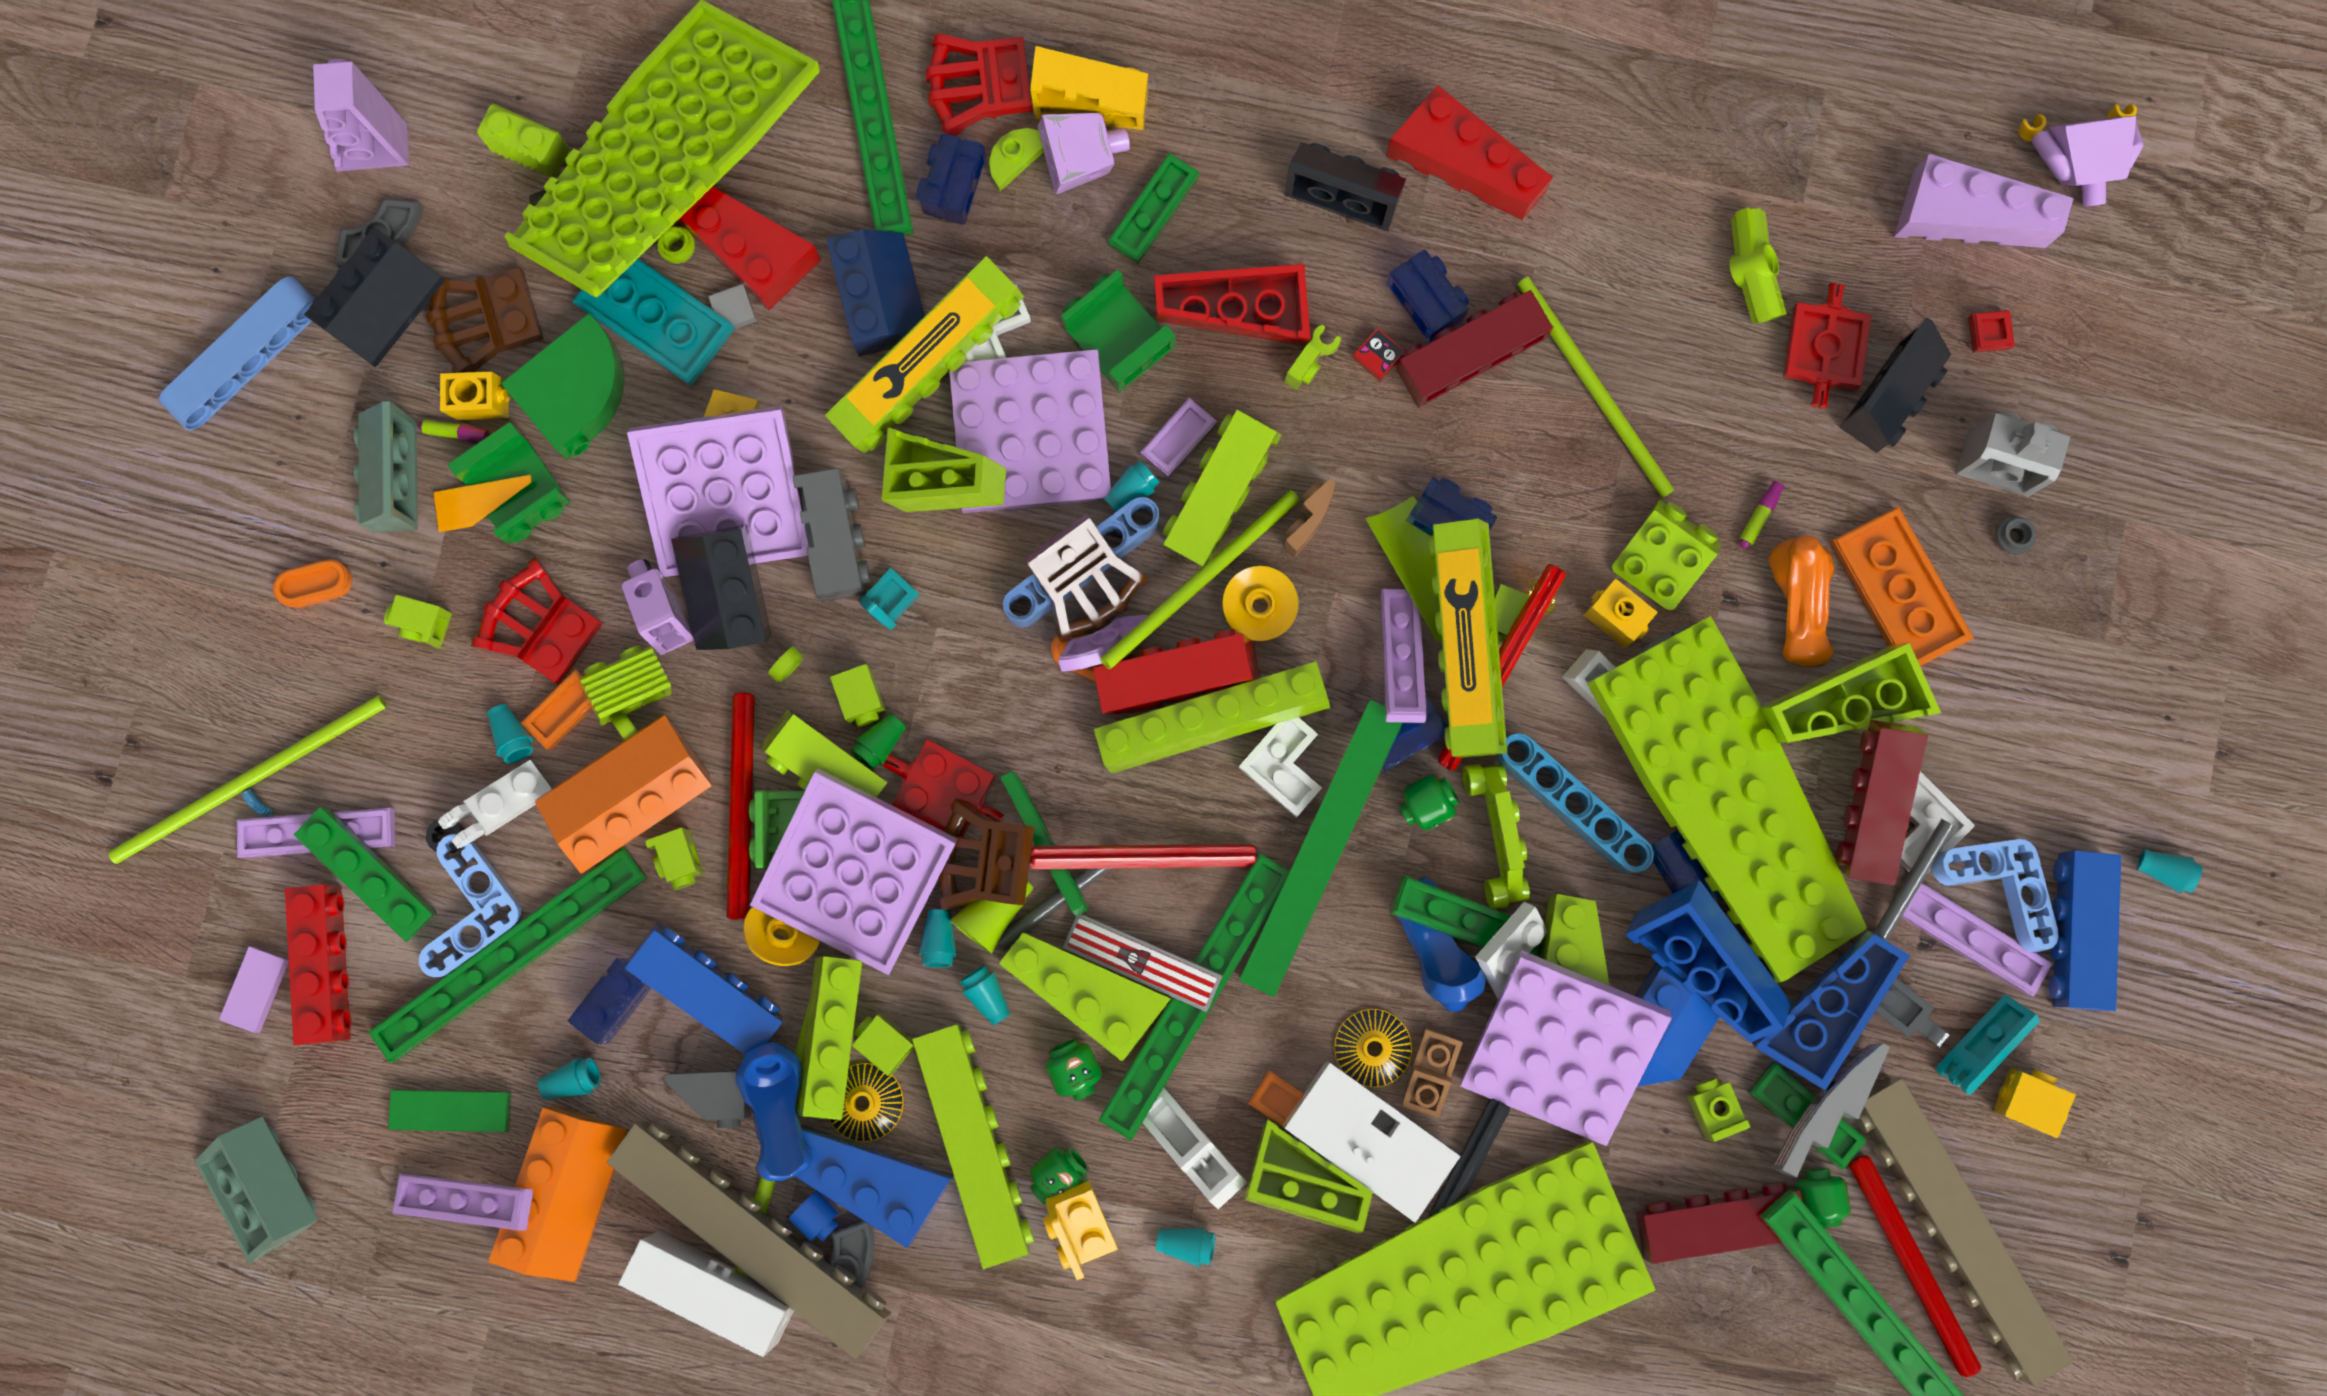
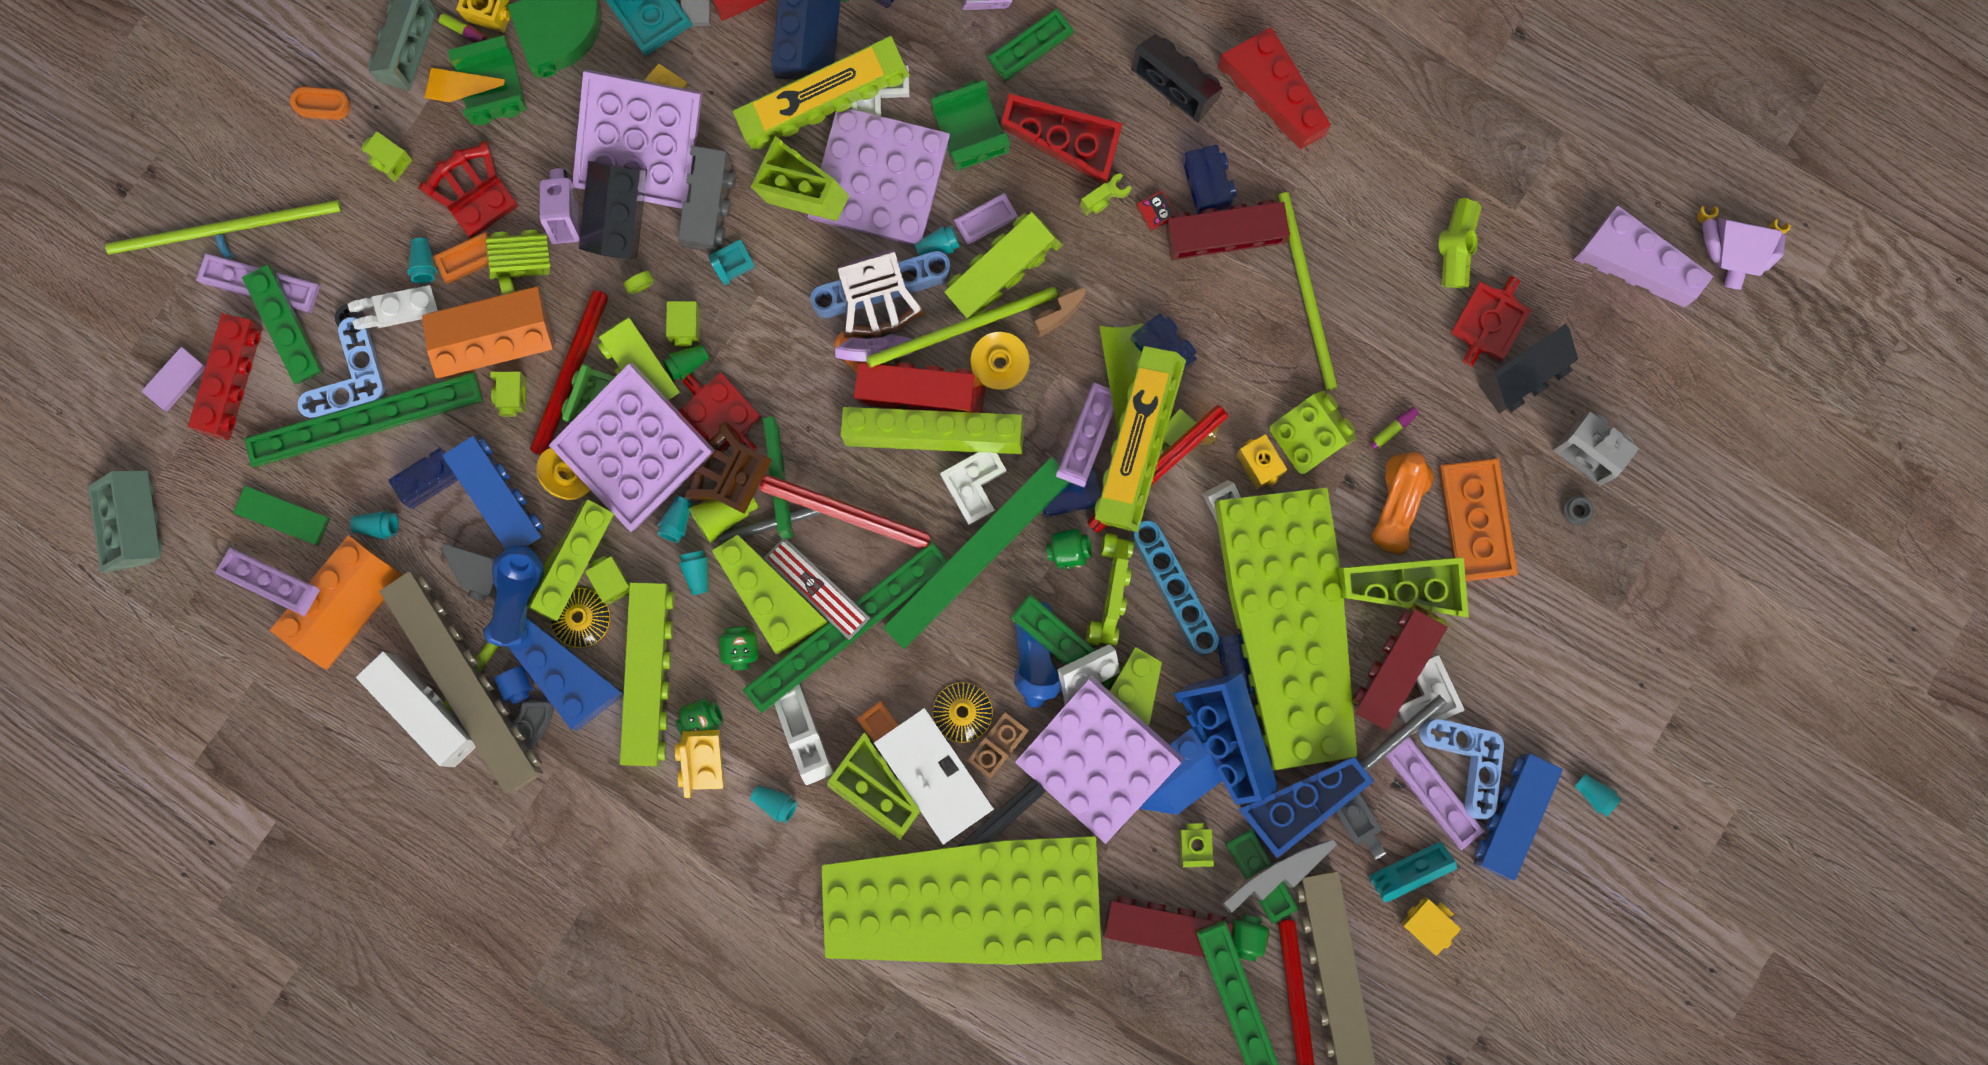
camera: 15 degrees right, 0 degrees up
red tile [1968,310,2015,353] -> none

